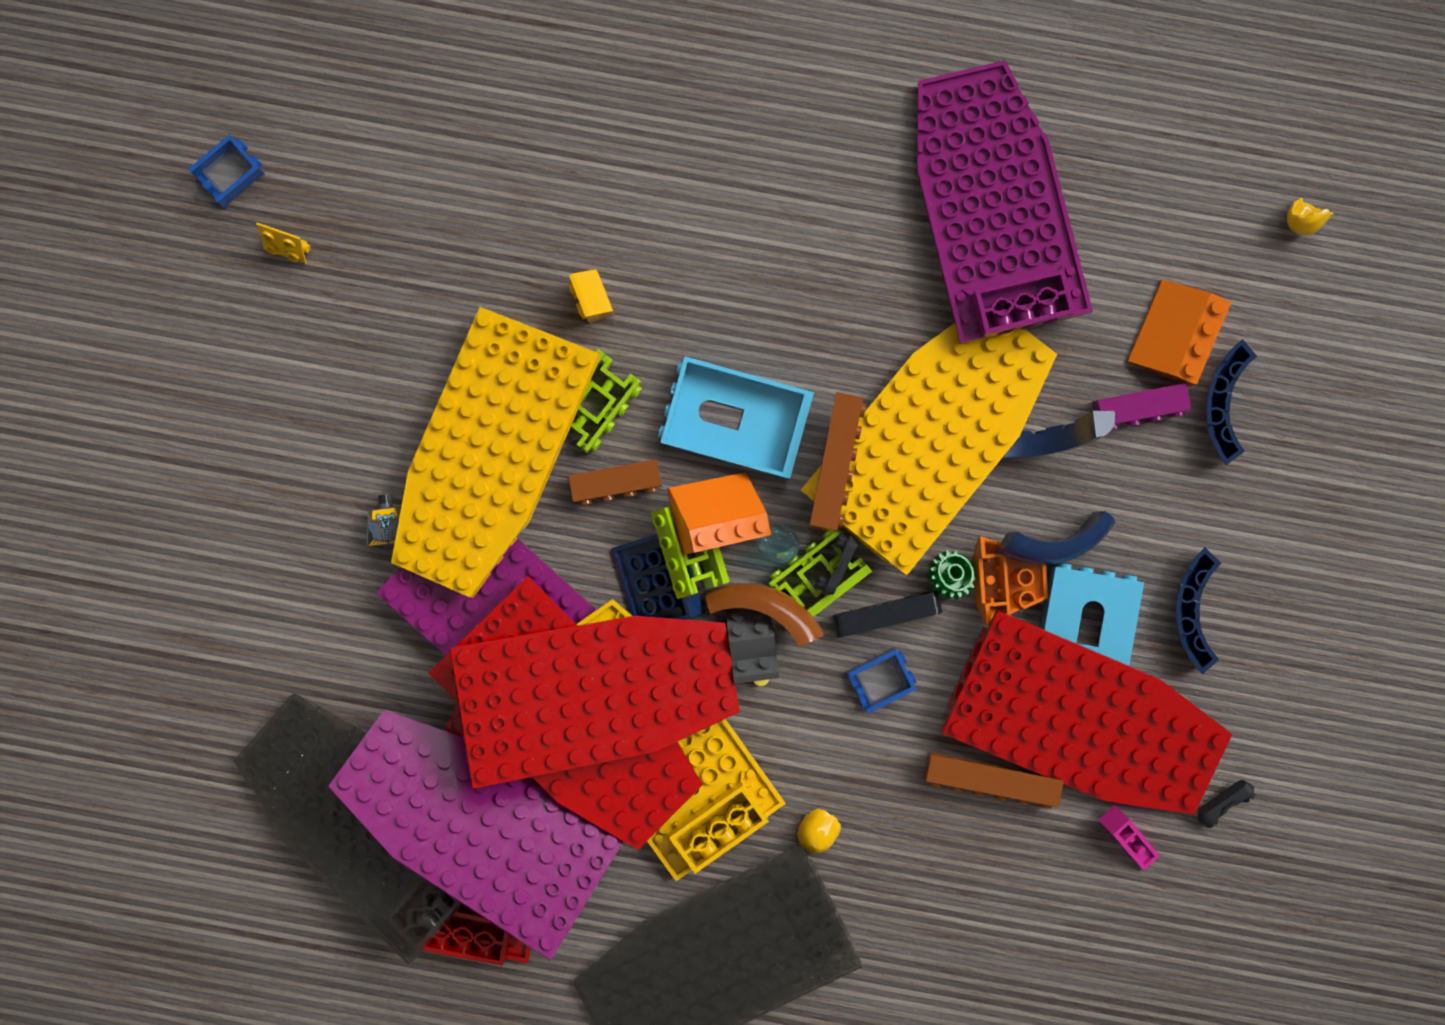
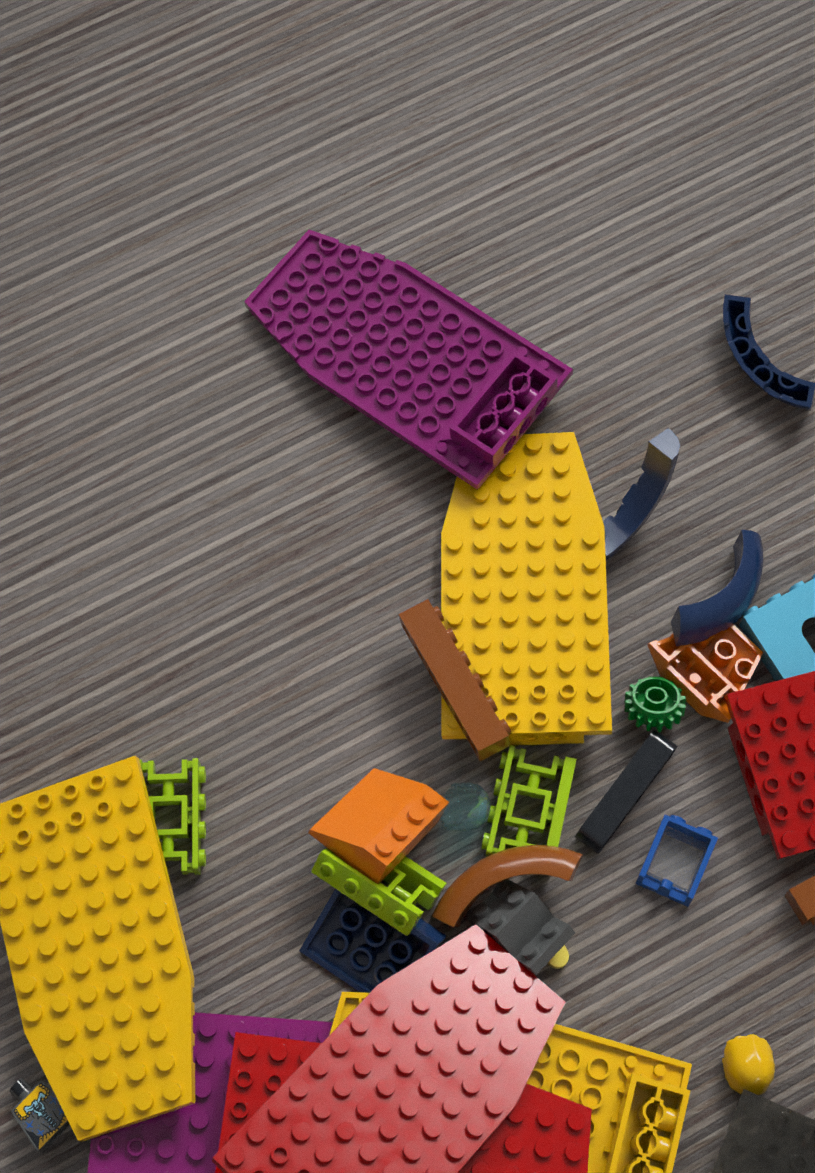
camera: 40 degrees left, 20 degrees down
yellow slope [568,269,614,324] -> none
dark orange brick [568,459,662,506] -> none
medium azure panel [658,356,814,479] -> none
black piece [815,534,858,595] -> none
magenta brick [1092,383,1191,429] -> none
orange slope [1127,279,1231,387] -> none
yellow hair [1287,198,1334,236] -> none

